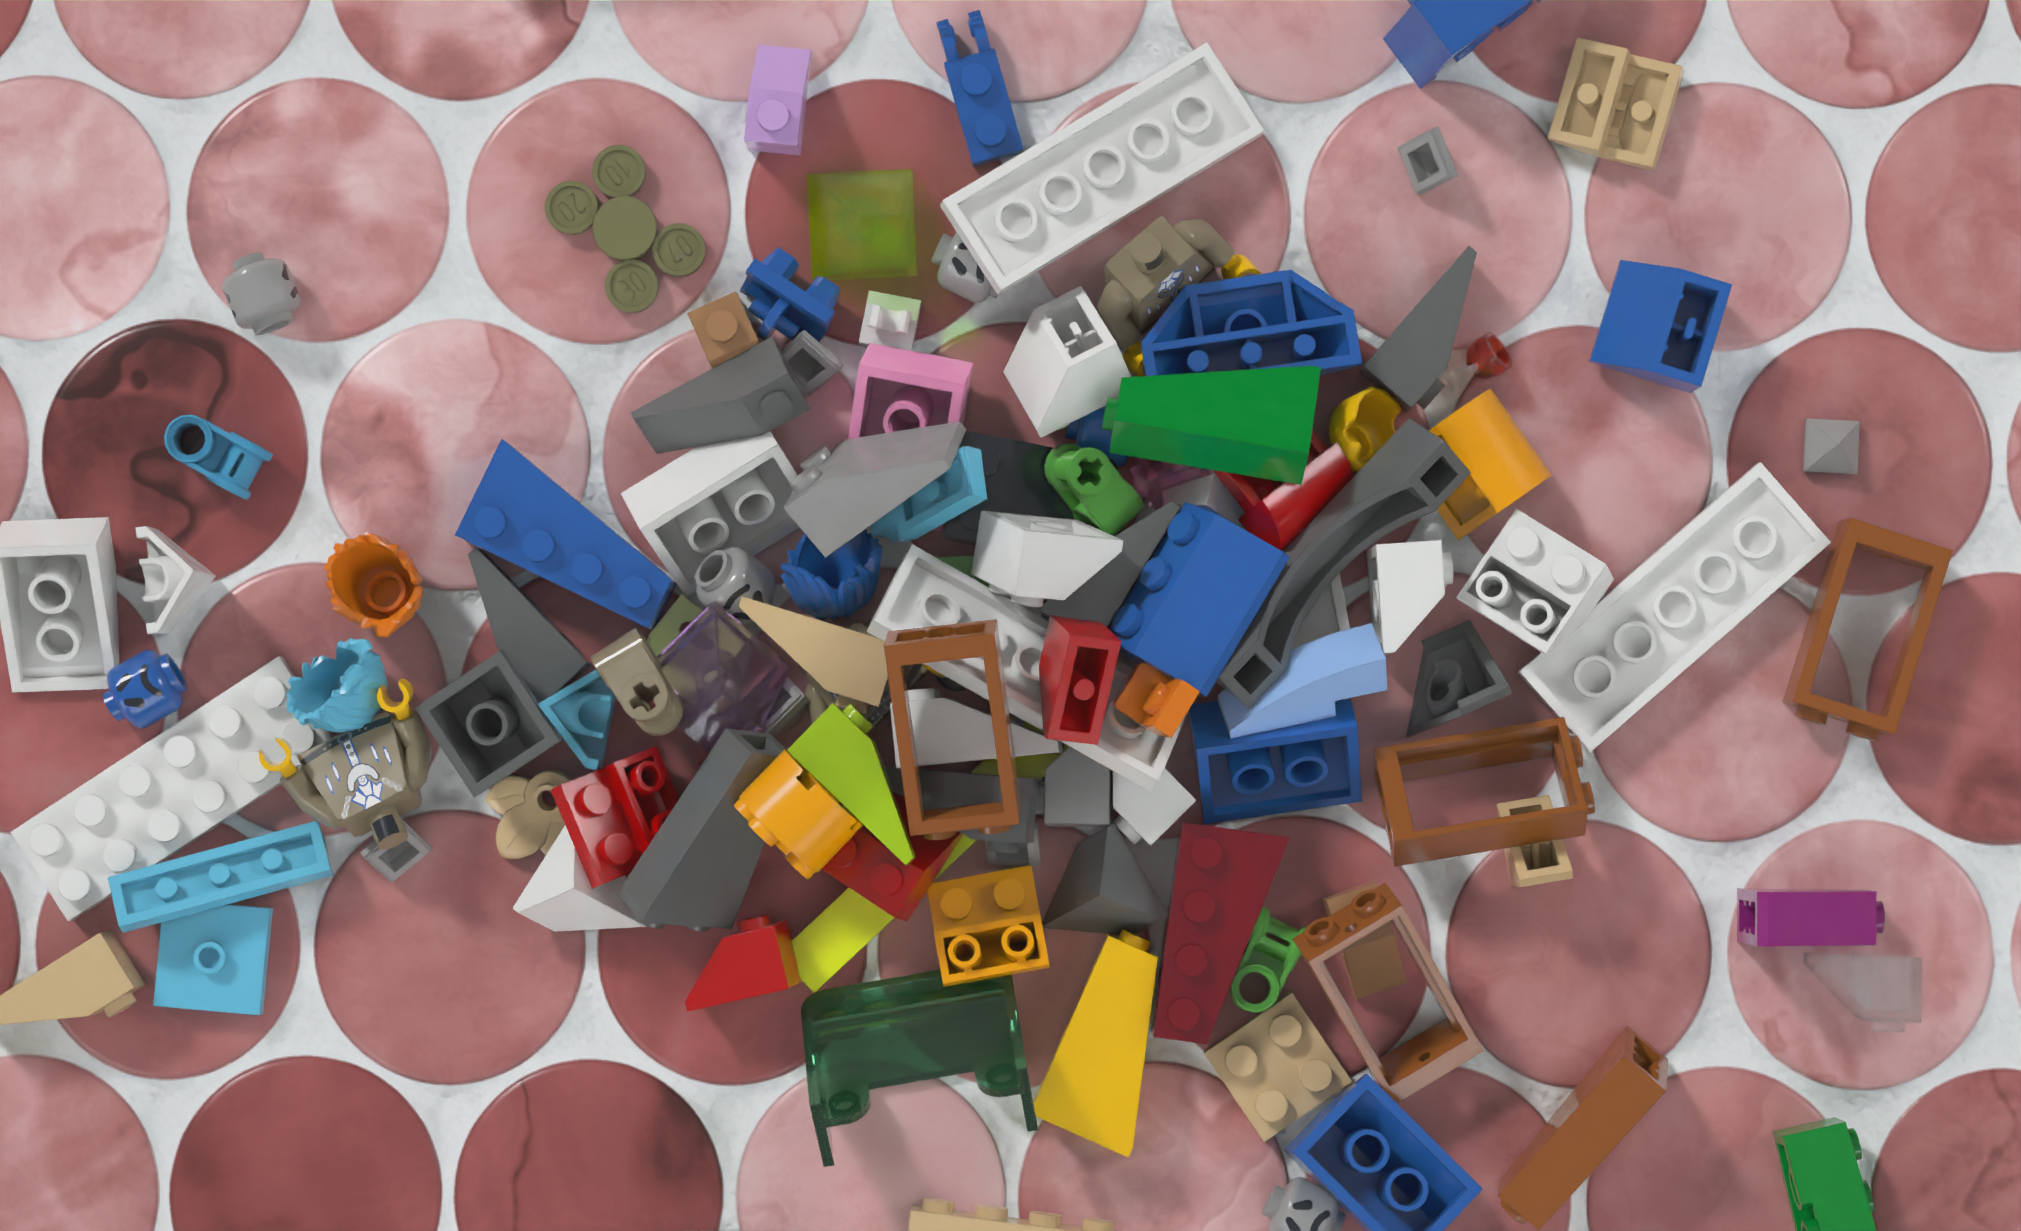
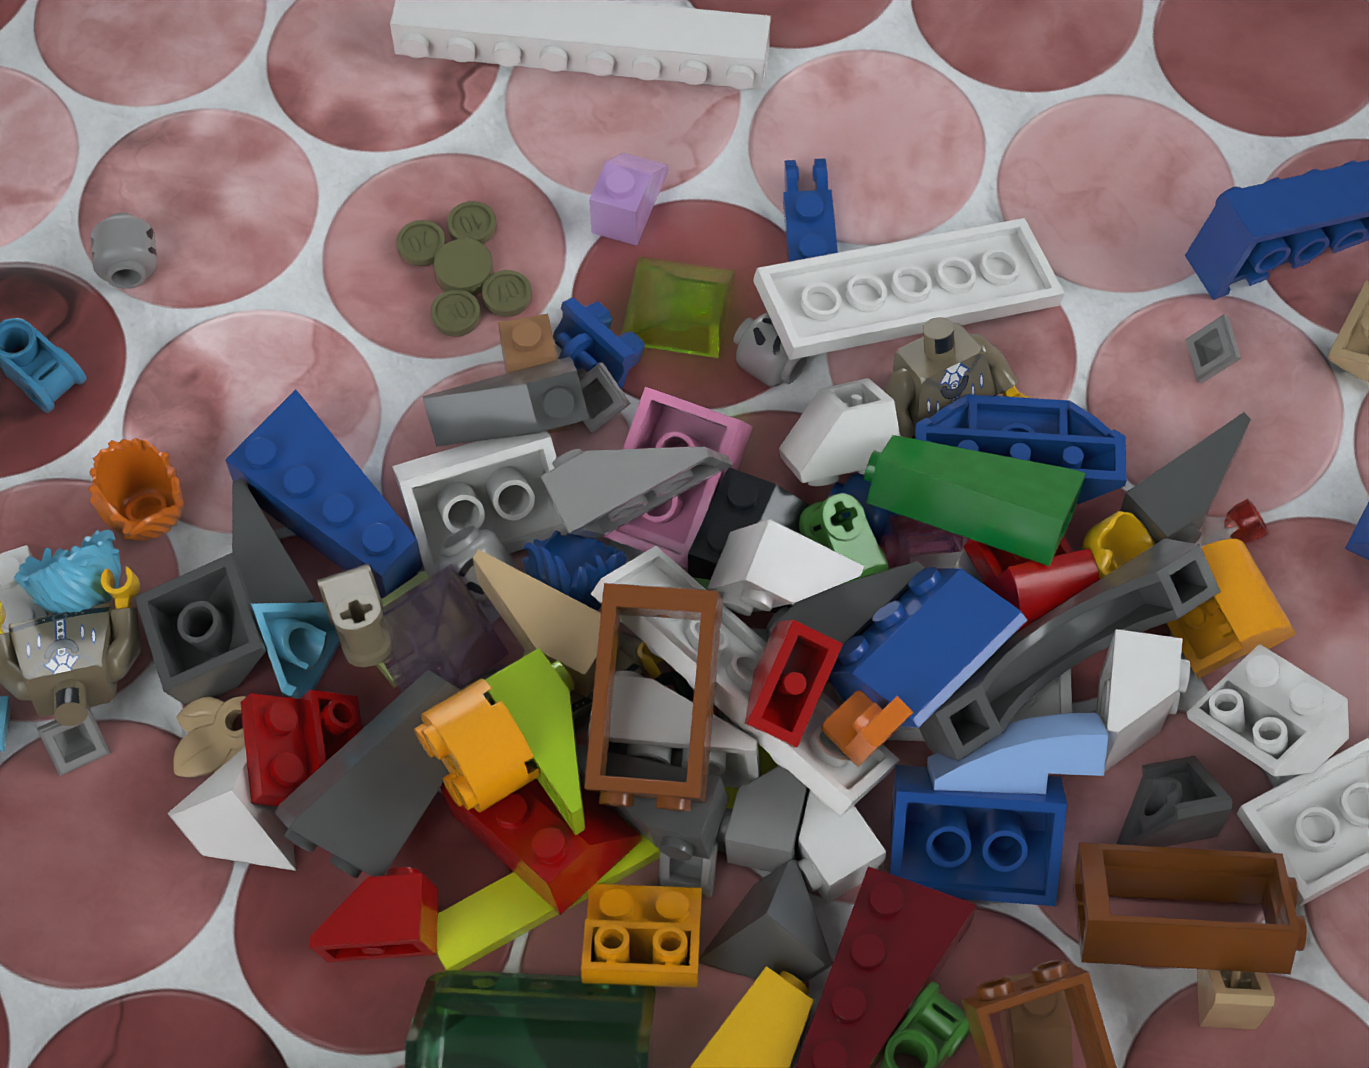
camera: 10 degrees right, 25 degrees down
white tile [859,290,921,351] -> none
medium azure hinge [870,446,987,542] -> none

